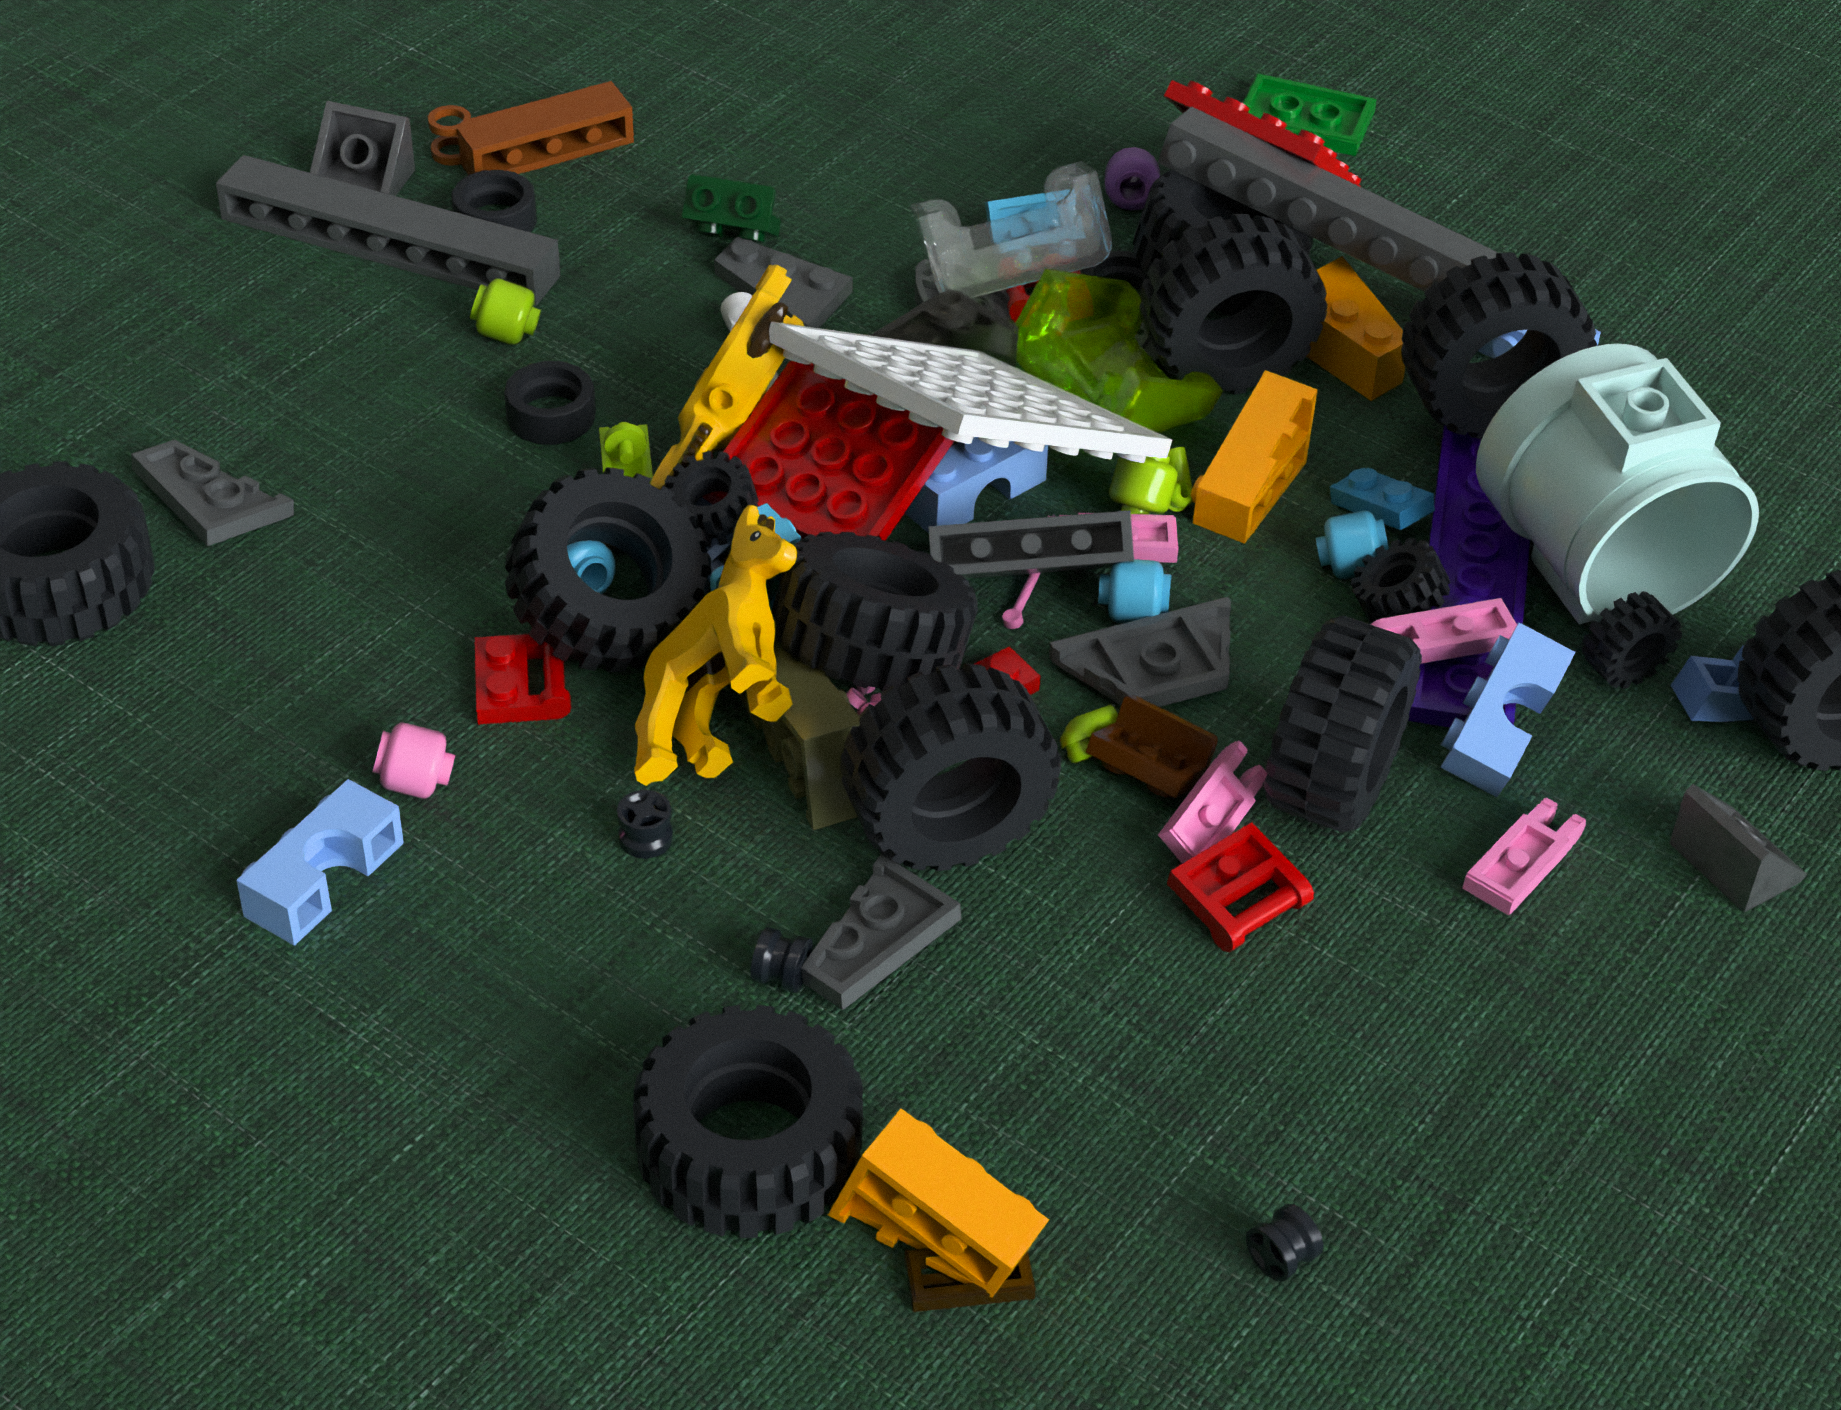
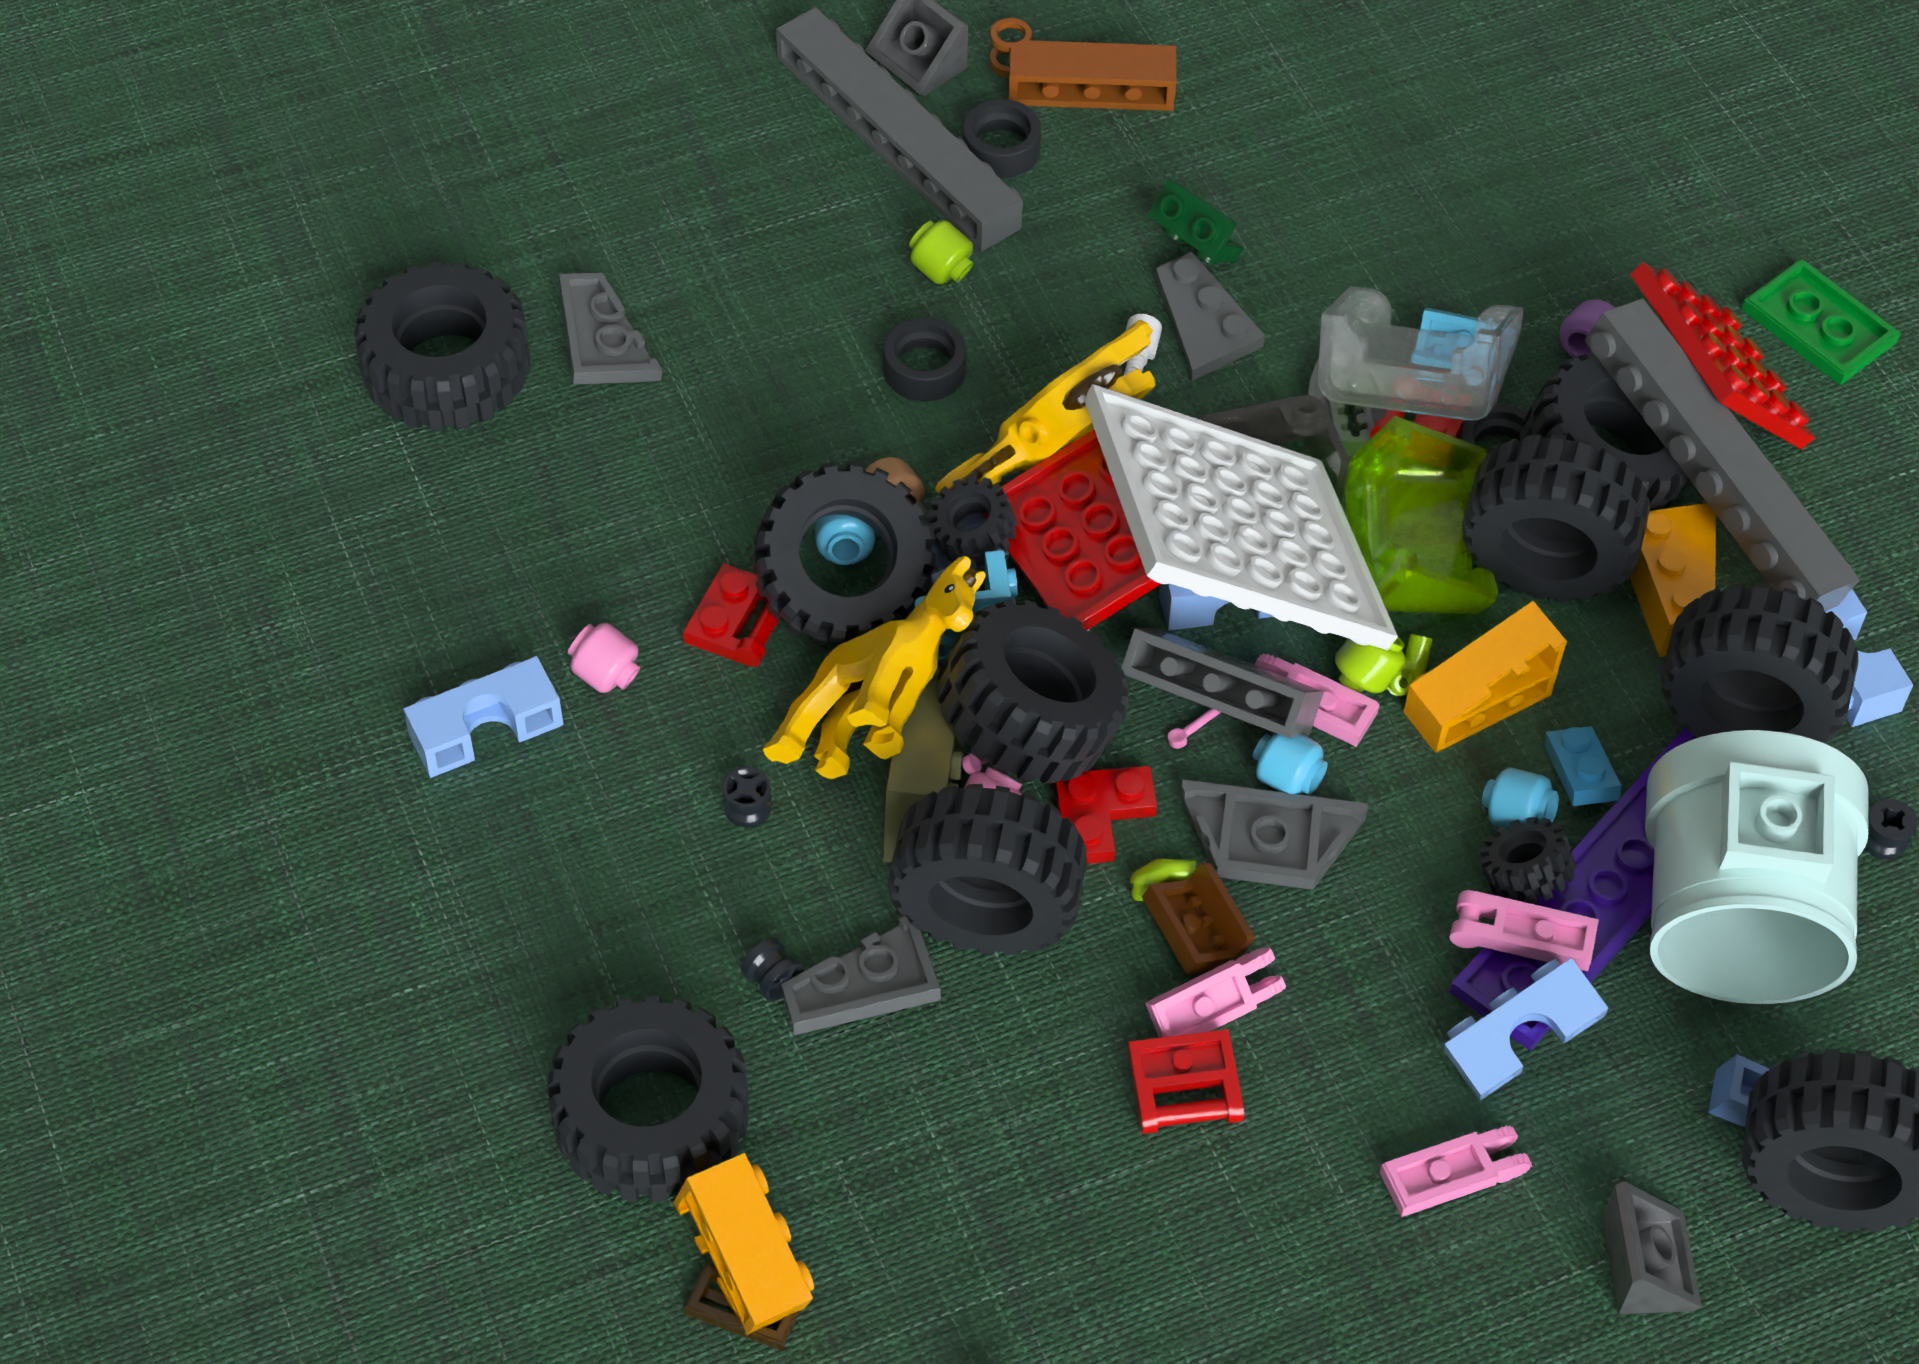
camera: 30 degrees right, 10 degrees up
lime hips [599,422,653,484] -> none
black tyre [1264,616,1422,833] -> none
black tyre [1582,591,1682,689] -> none

